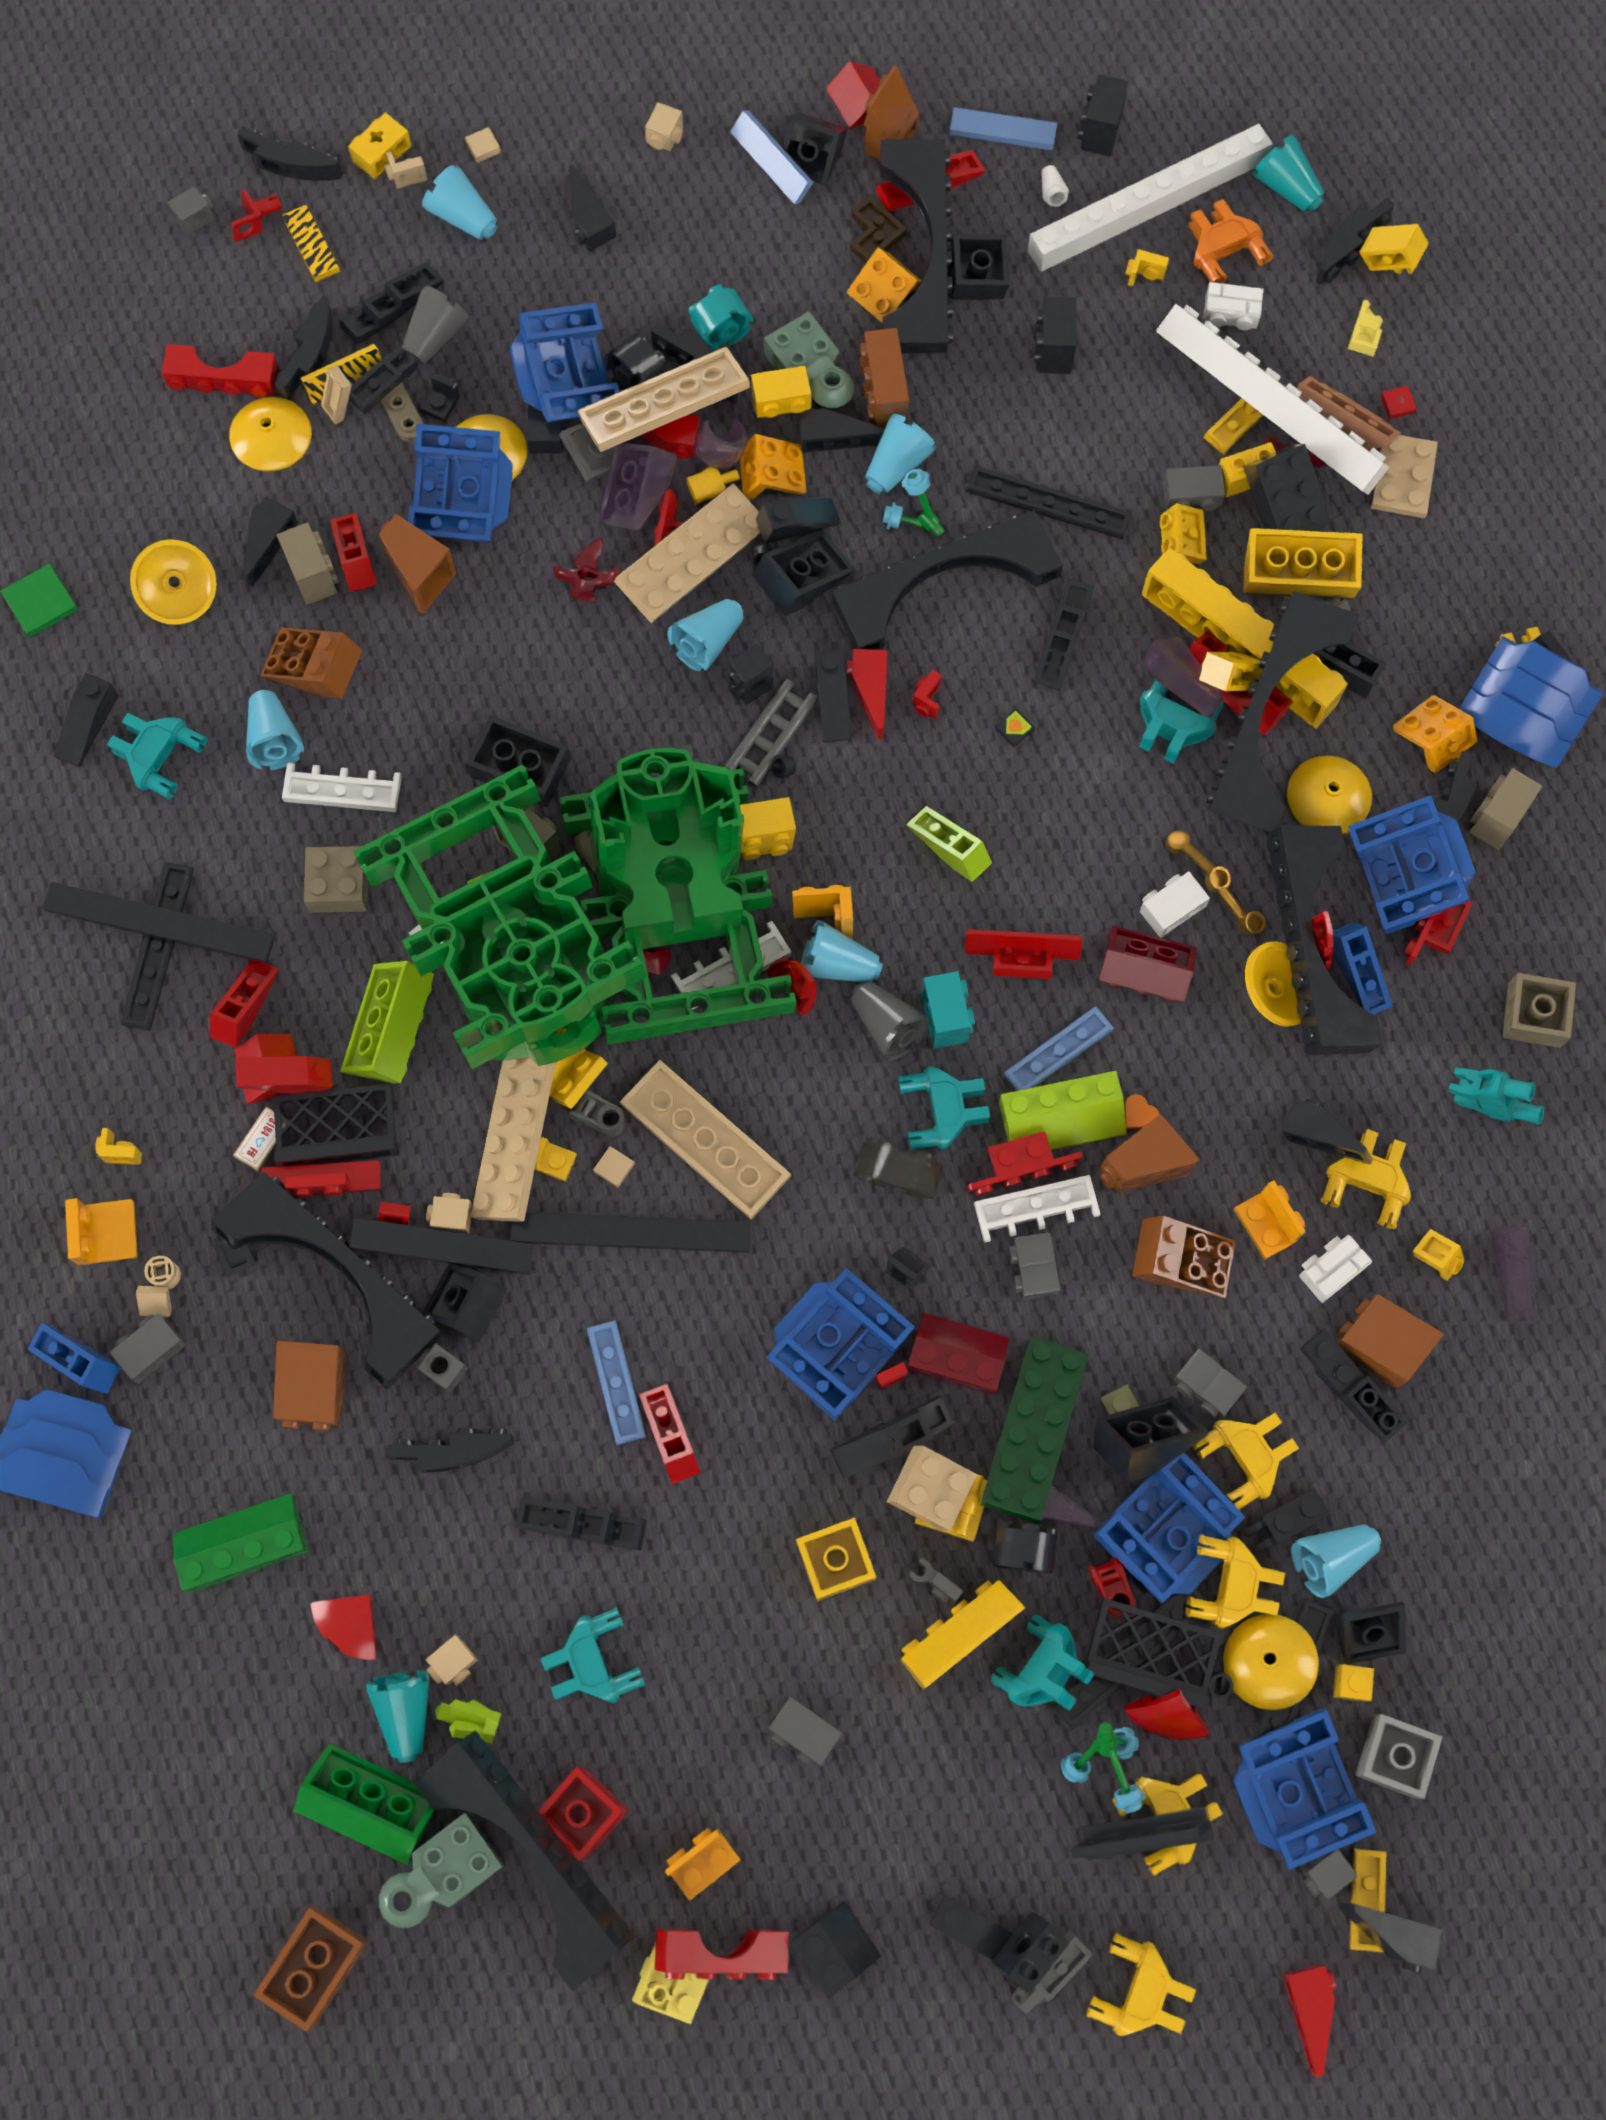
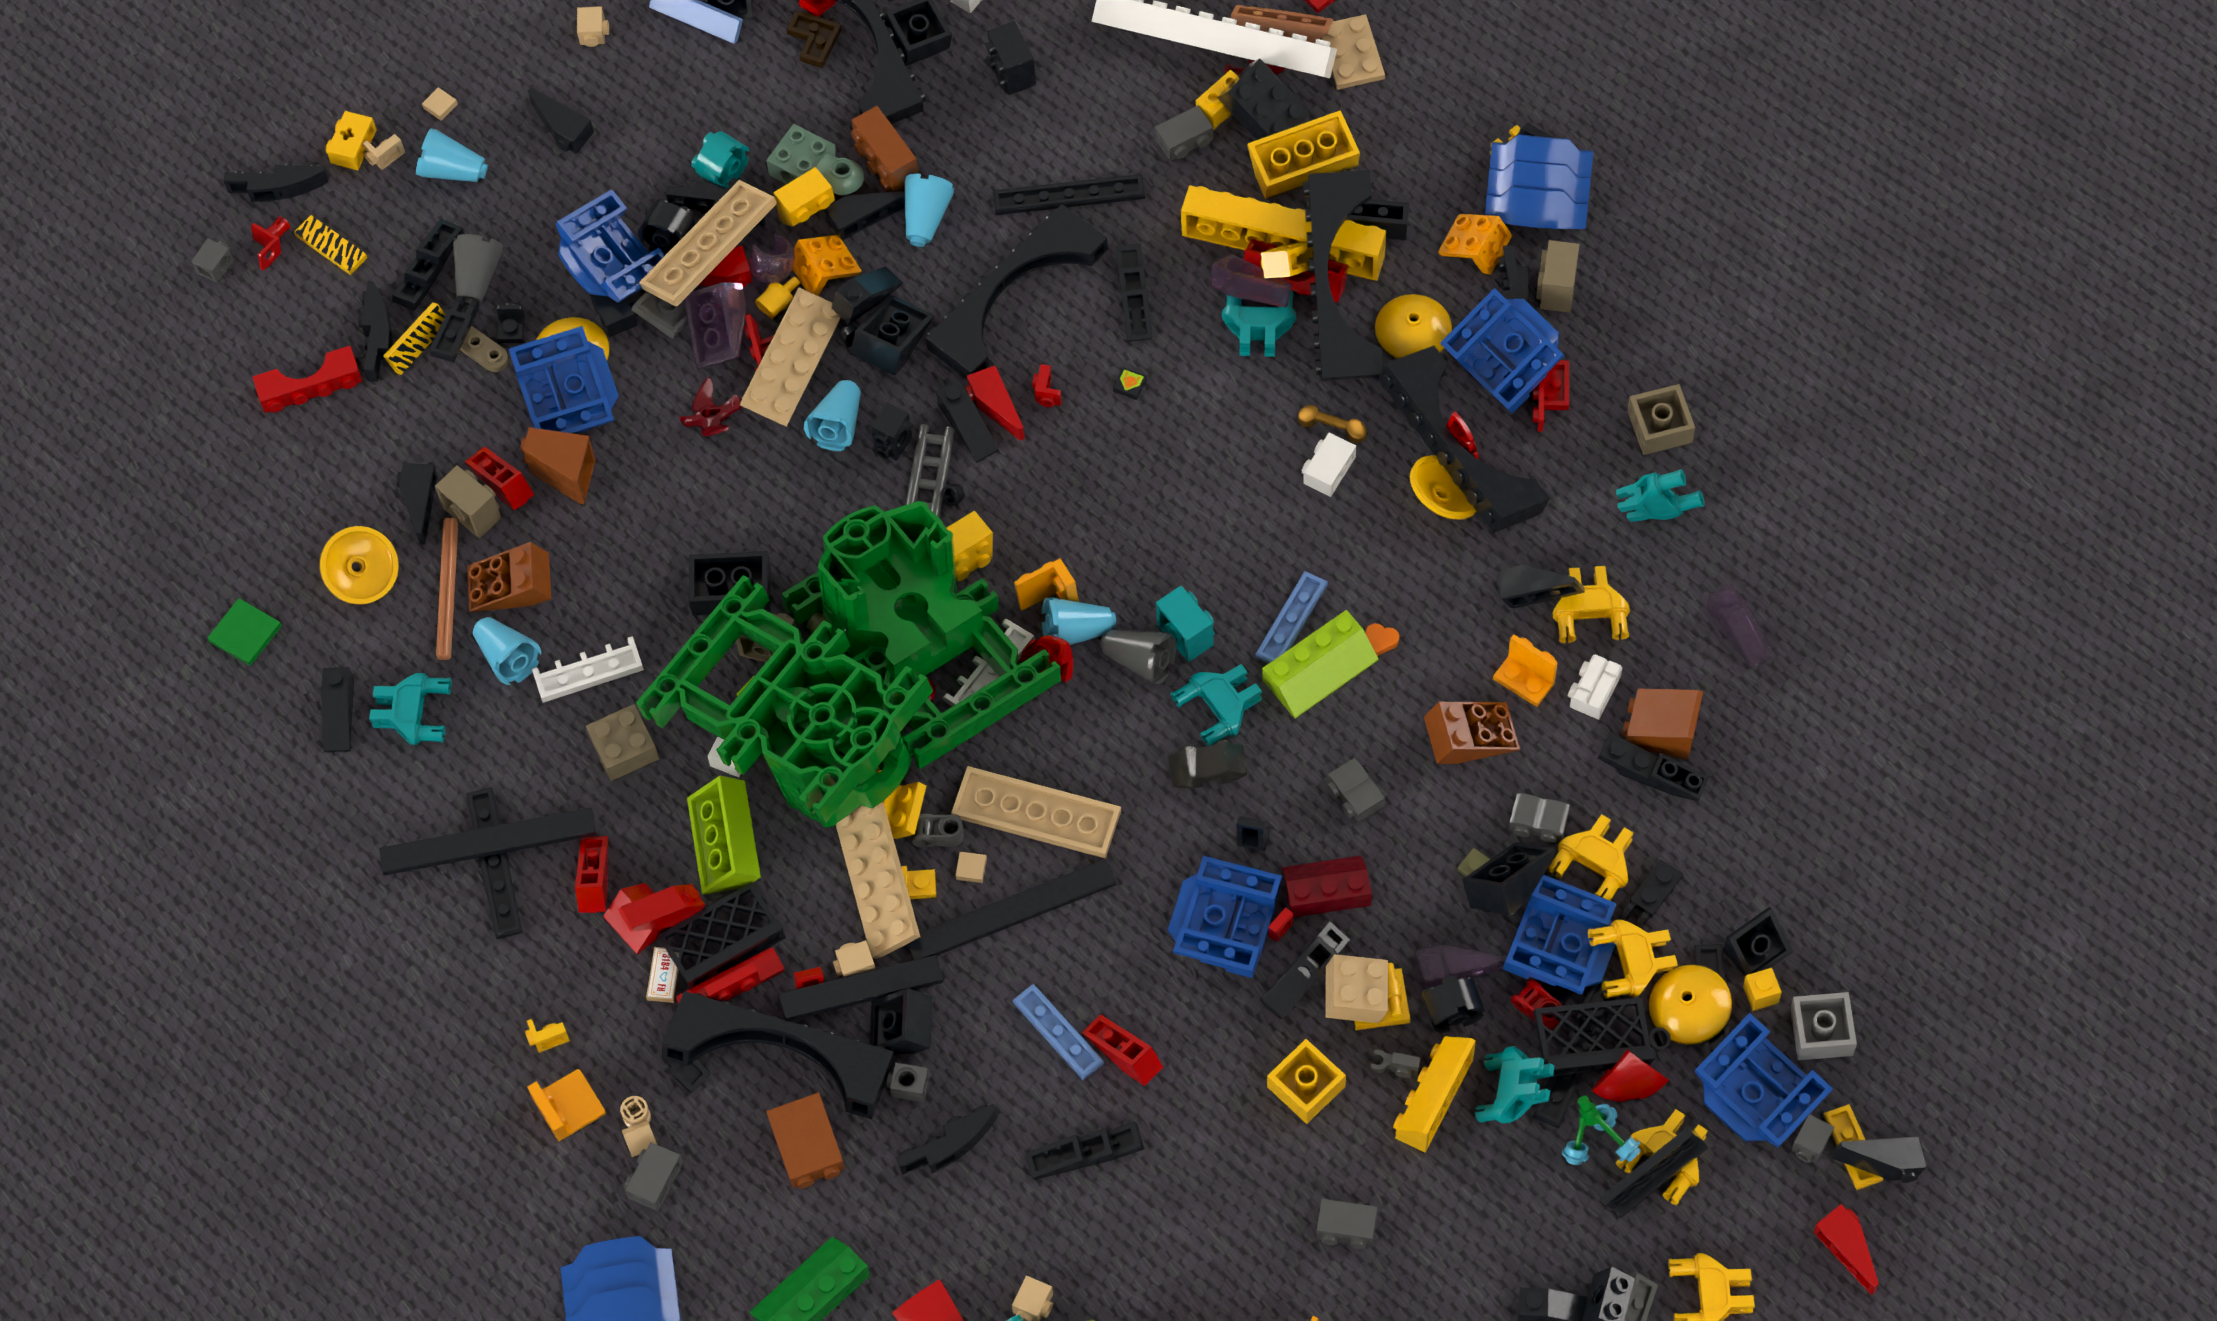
camera: 20 degrees left, 10 degrees down
blue slope [27,1323,121,1394] -> none
yellow dish [229,397,312,472] -> none
tan tile [321,365,351,424] -> none
teal connector [540,1607,646,1704] -> none
light orange bracket [847,248,923,322] -> none
plant [882,469,945,538] -> none
lime slope [906,806,992,882] -> none
red bracket [965,929,1082,979] -> none
red bracket [966,1131,1084,1196] -> none
white hinge [974,1175,1100,1243] -> none
dark green plate [980,1336,1089,1524] -> none
dark red slope [1099,925,1196,1002] -> none
dark orange slope [1099,1114,1200,1193] -> none
yellow bracket [1160,503,1207,564] -> none
yellow tile [1204,398,1264,454] -> none
pearl gold bar [1205,867,1266,935] -> none
medium azure cone [1291,1524,1381,1598] -> none
blue slope [1333,922,1393,1015] -> none
yellow bracket [1413,1229,1464,1281] -> none
none -> nougat axle [436,518,458,660]

